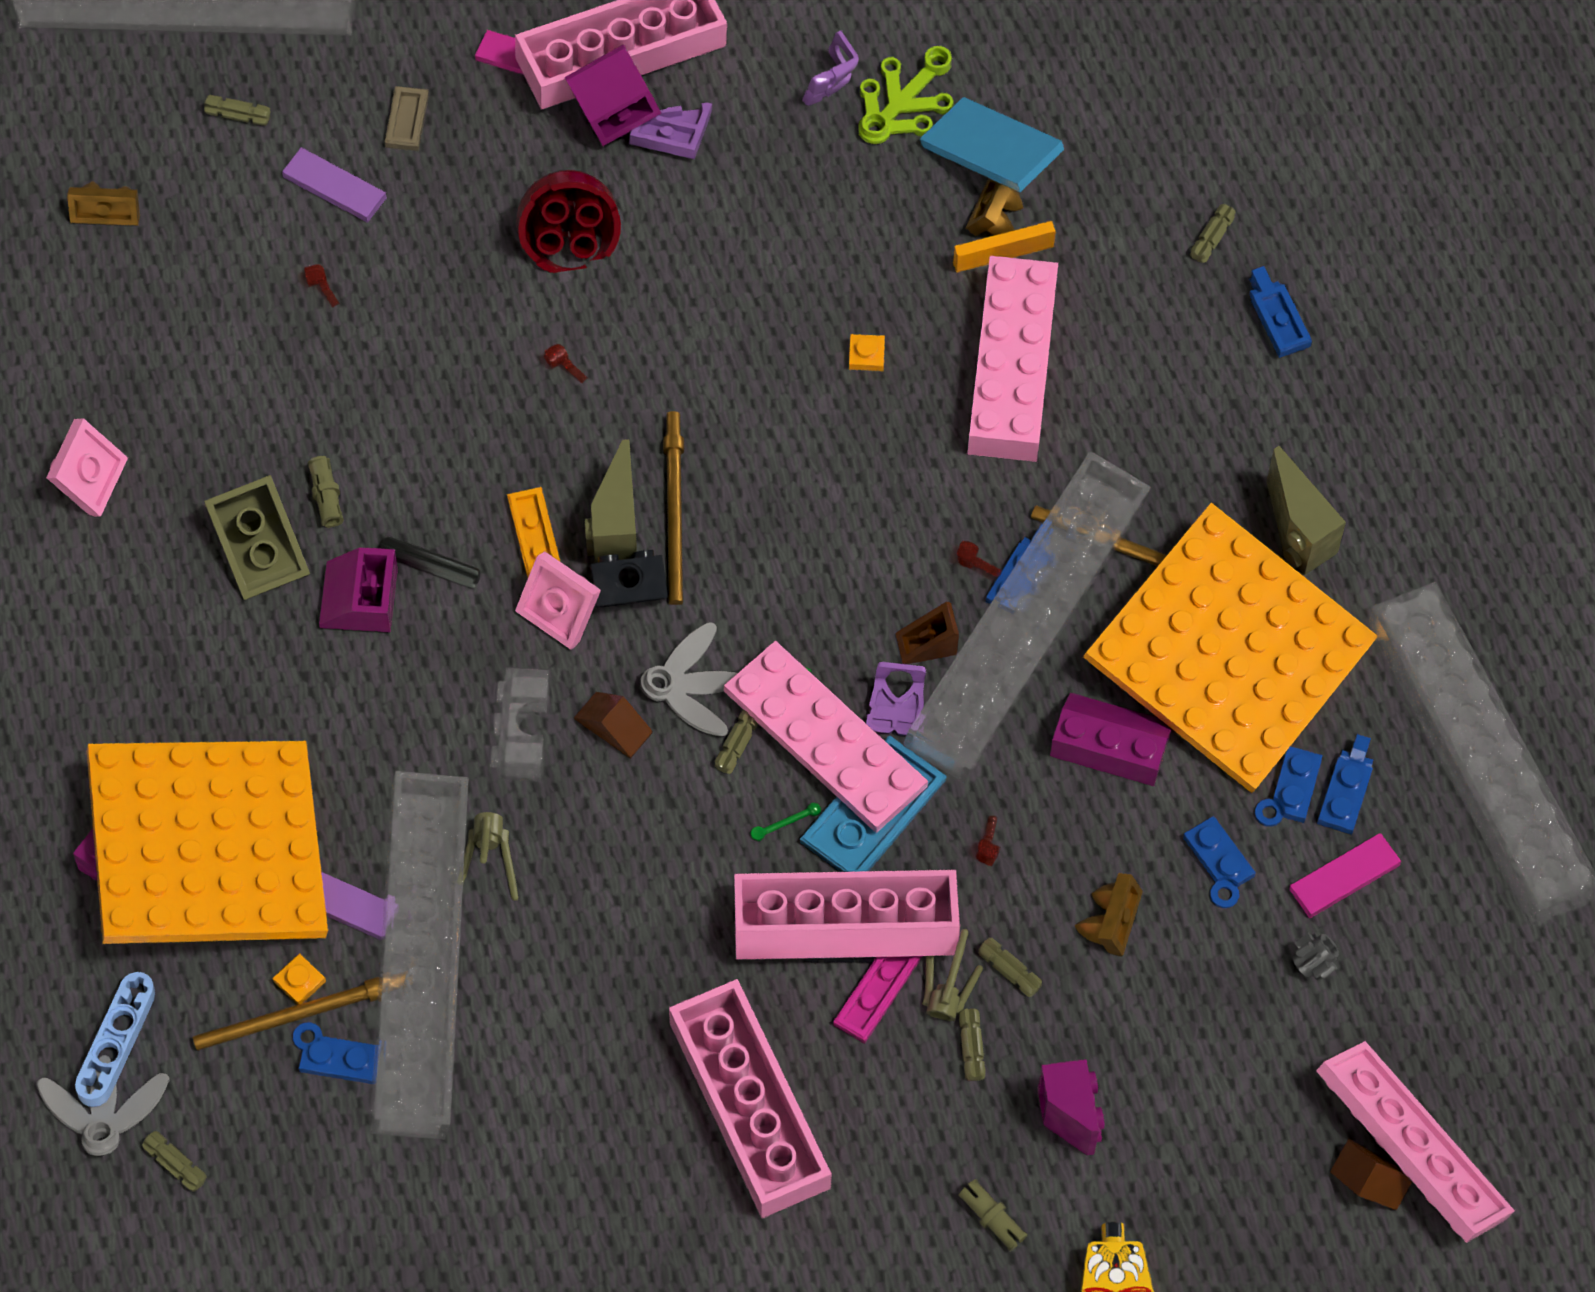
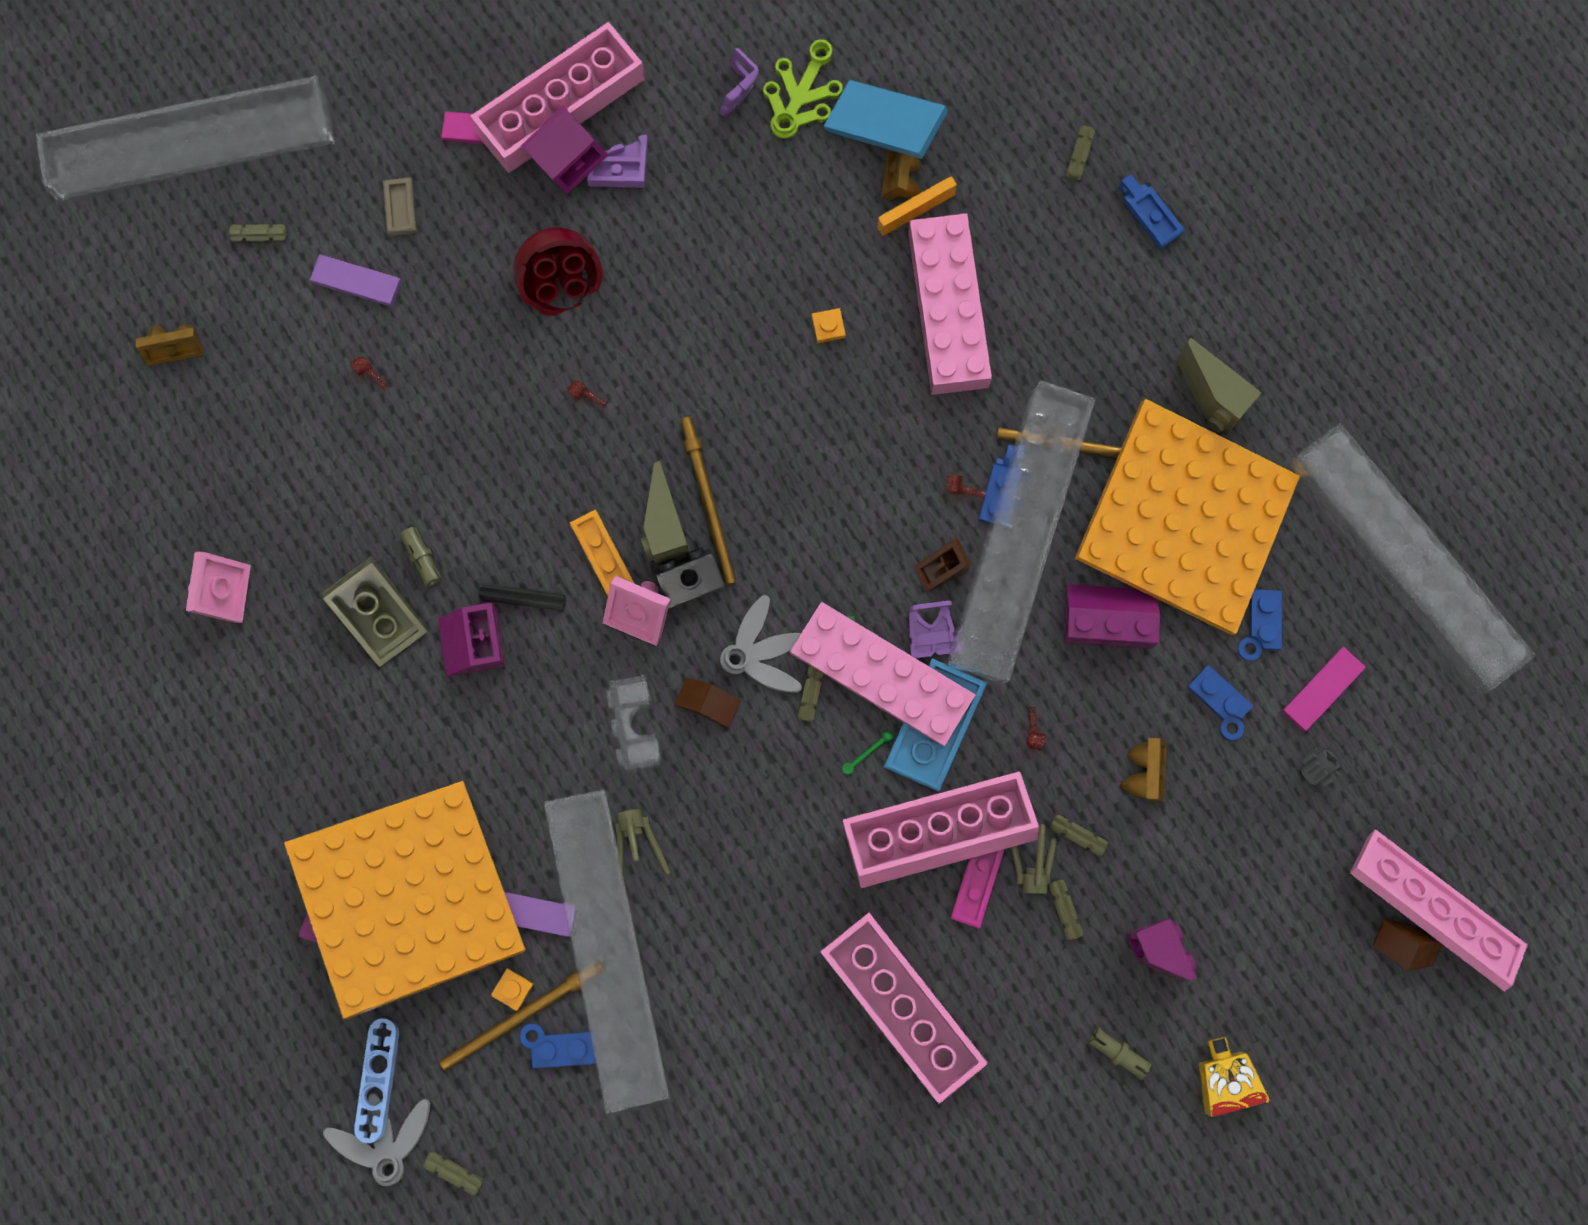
camera: 10 degrees left, 15 degrees up
blue hinge [1317,734,1374,835] -> none

